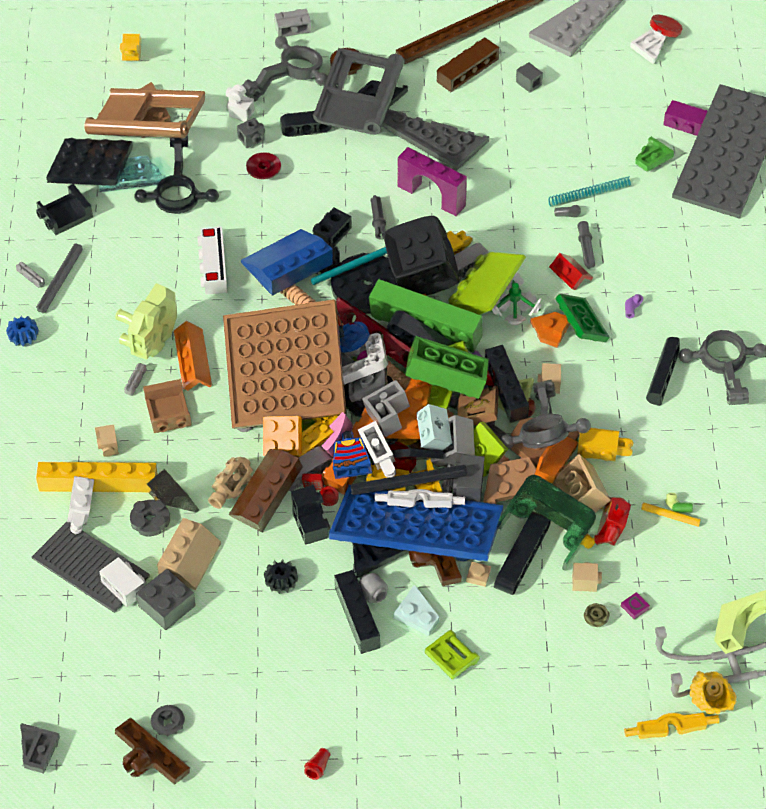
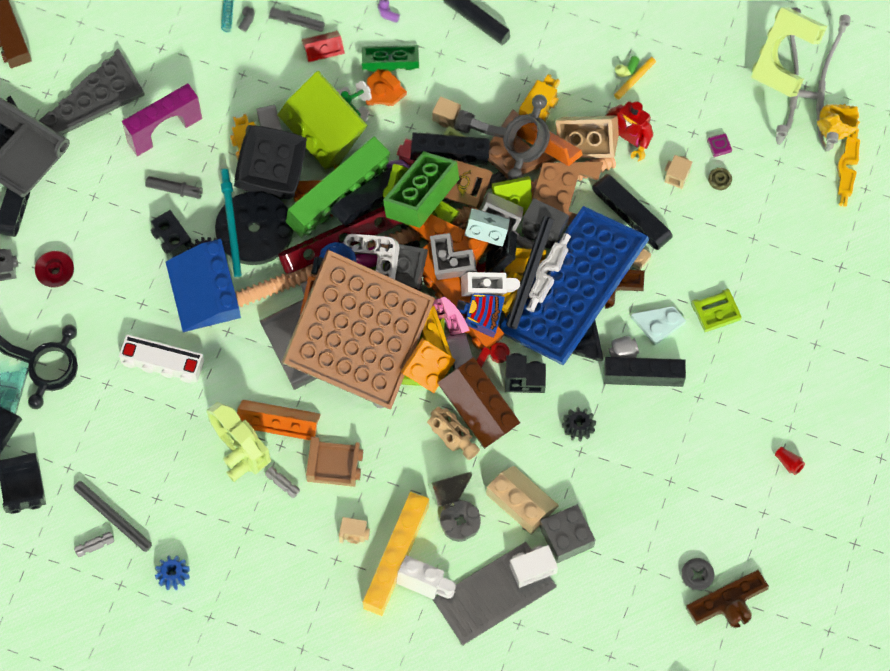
camera: 70 degrees left, 15 degrees up
clear green windscreen [498,475,596,571] -> none

